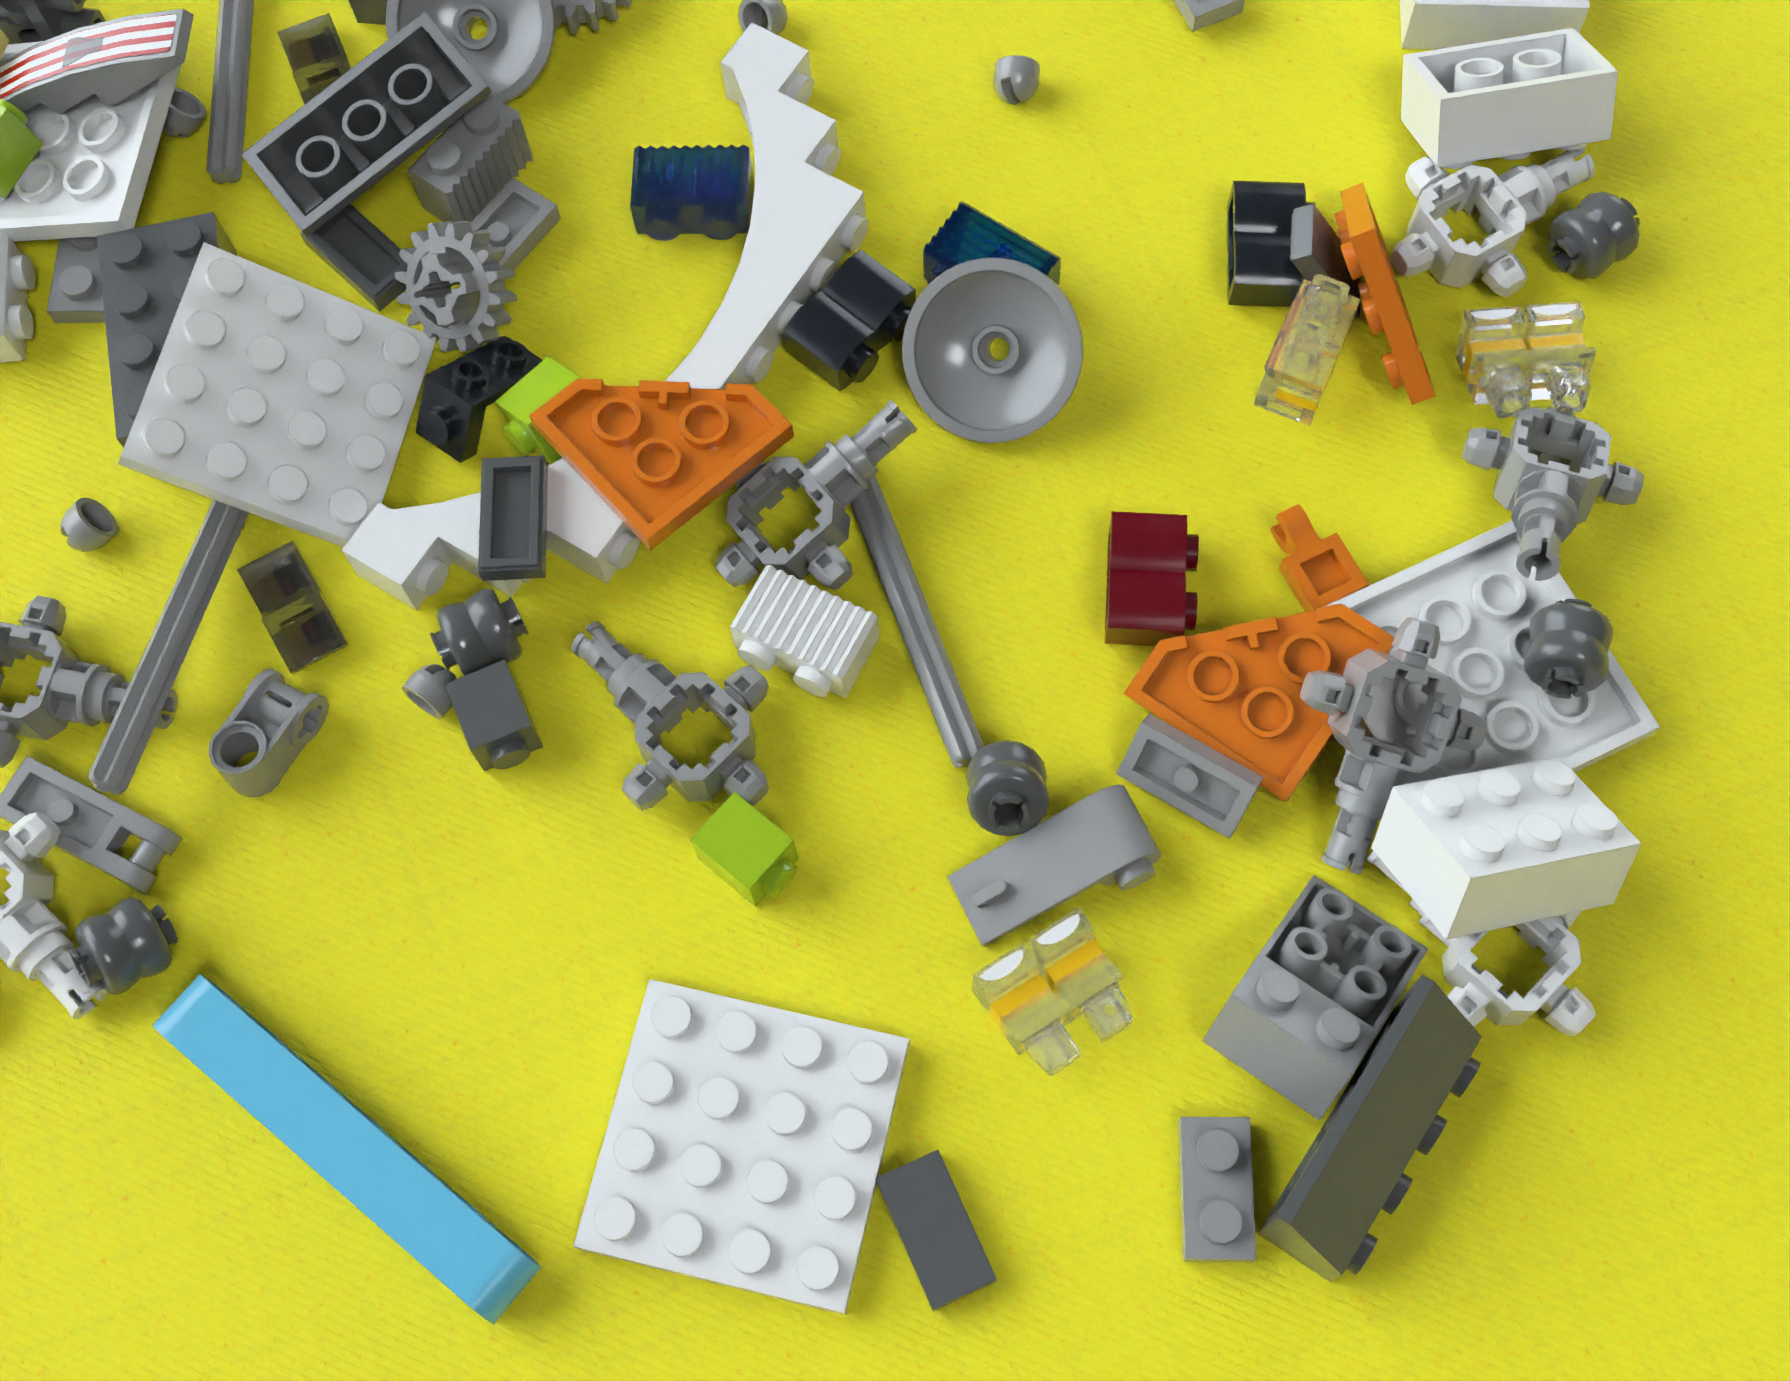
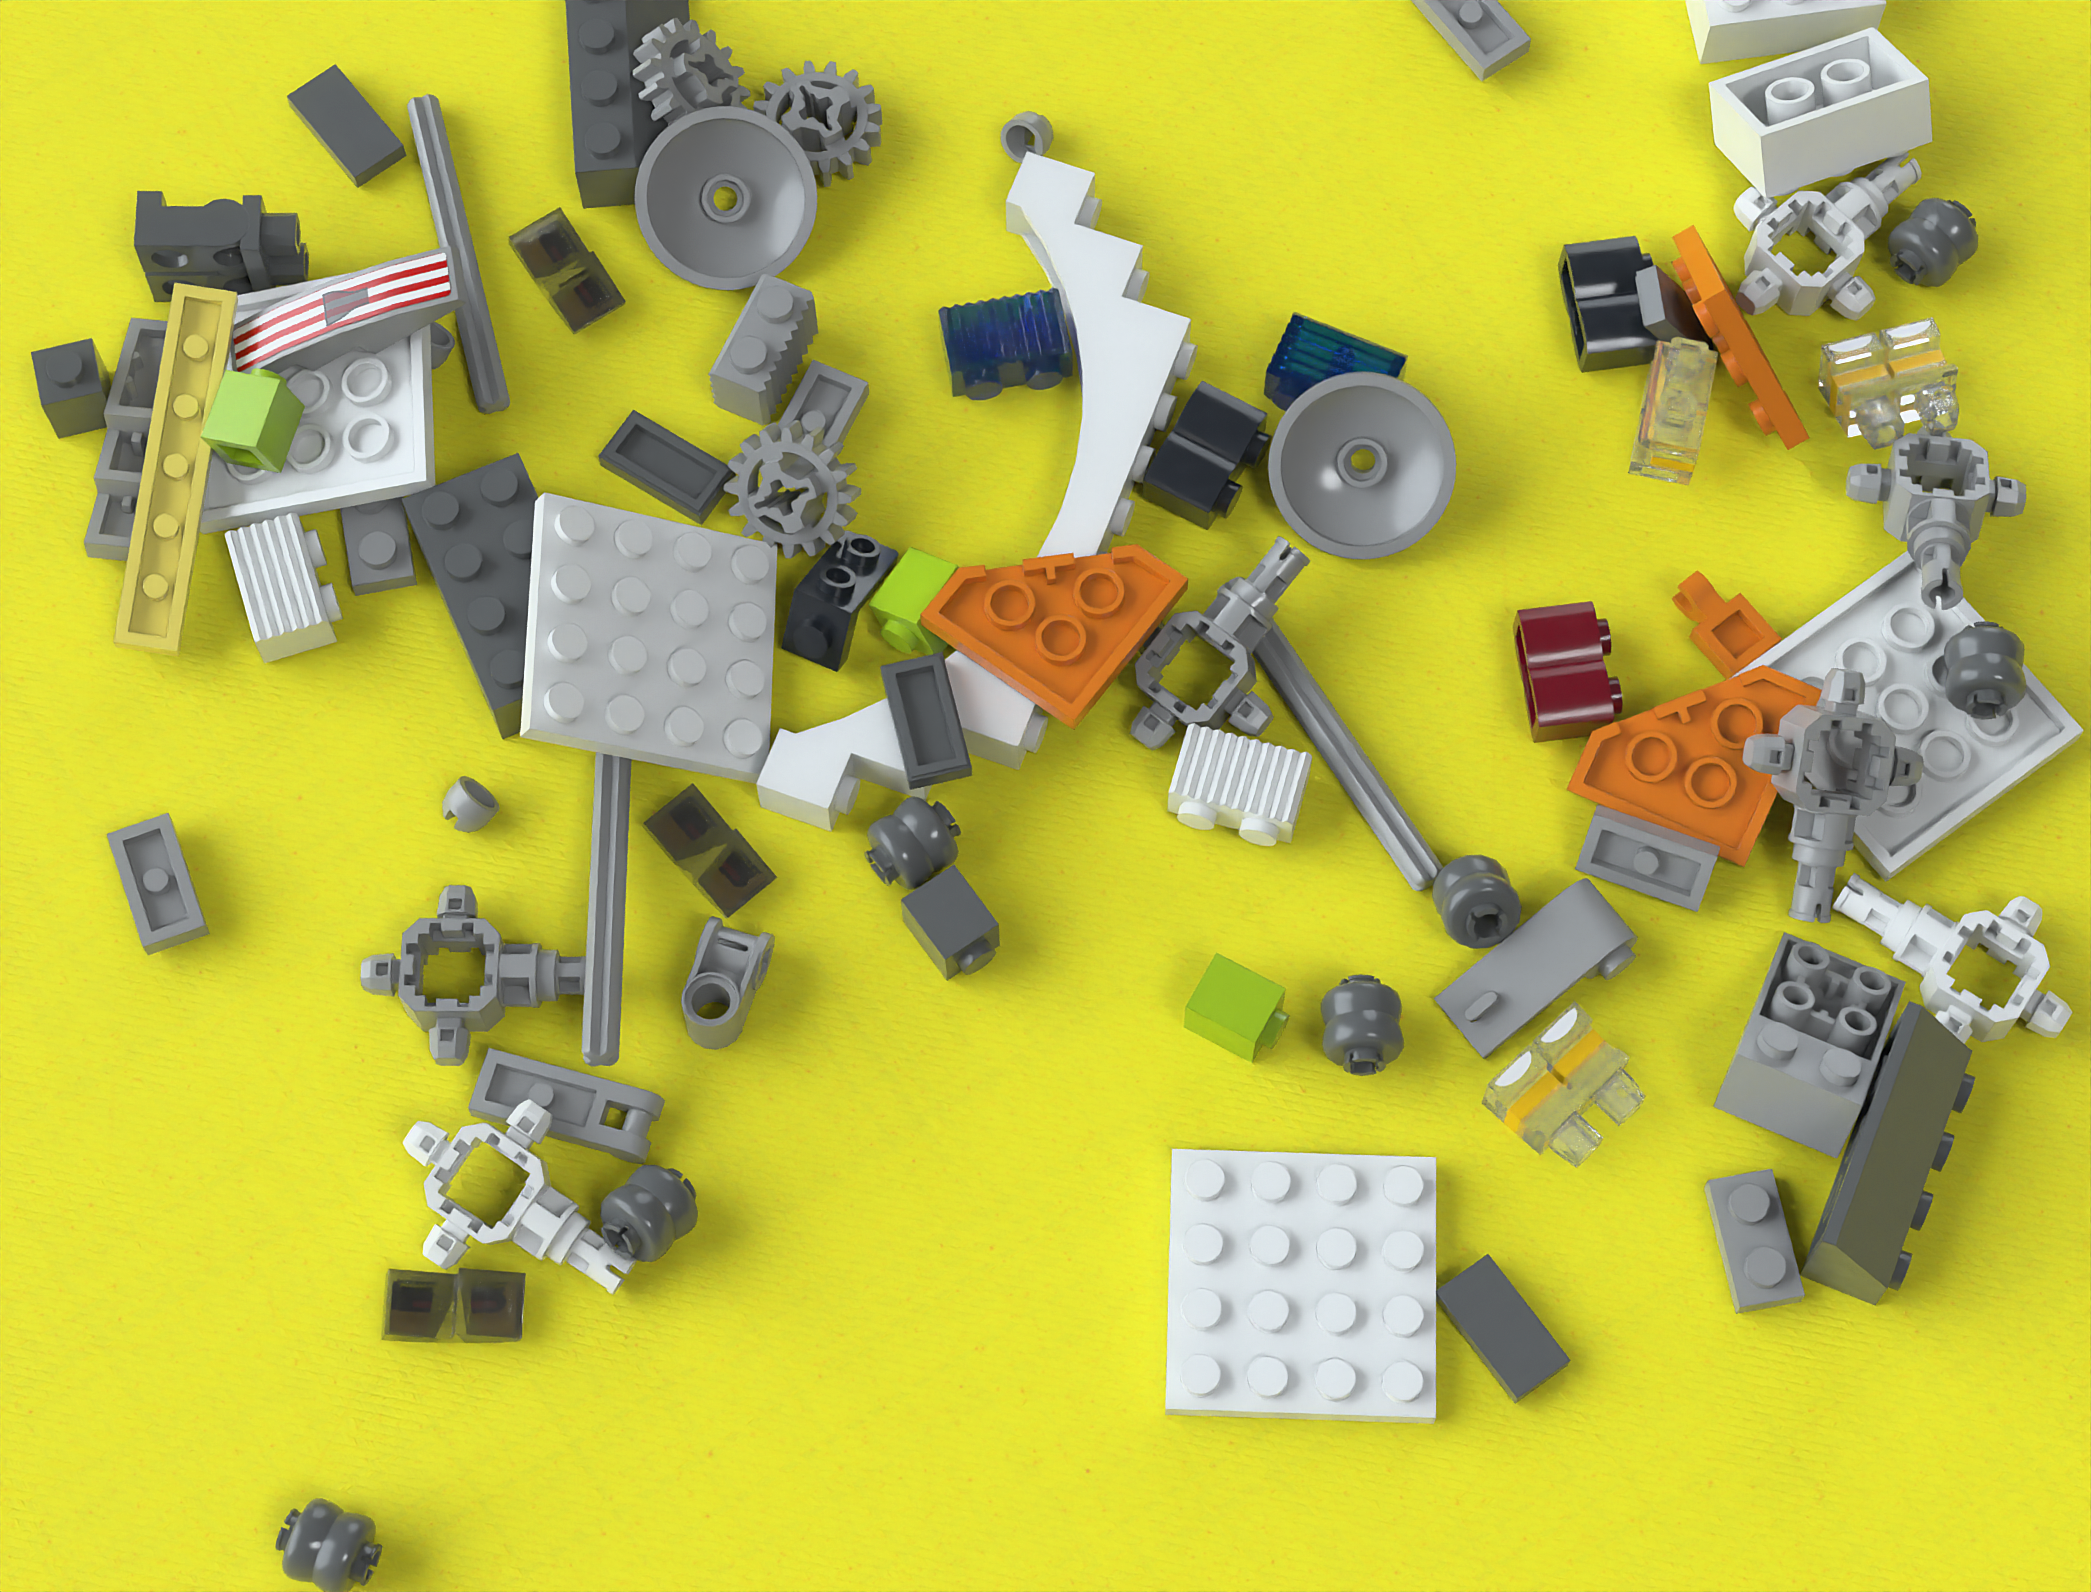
camera: 15 degrees left, 0 degrees up
medium azure beam [152,973,541,1324] -> none
dark grey slope [241,11,492,237] -> none
light grey hinge [401,664,456,719] -> none
light grey piece [571,621,769,811] -> none
light grey hinge [994,55,1040,105] -> none
white brick [1371,757,1641,940] -> none
none -> dark grey piece [1321,975,1404,1076]

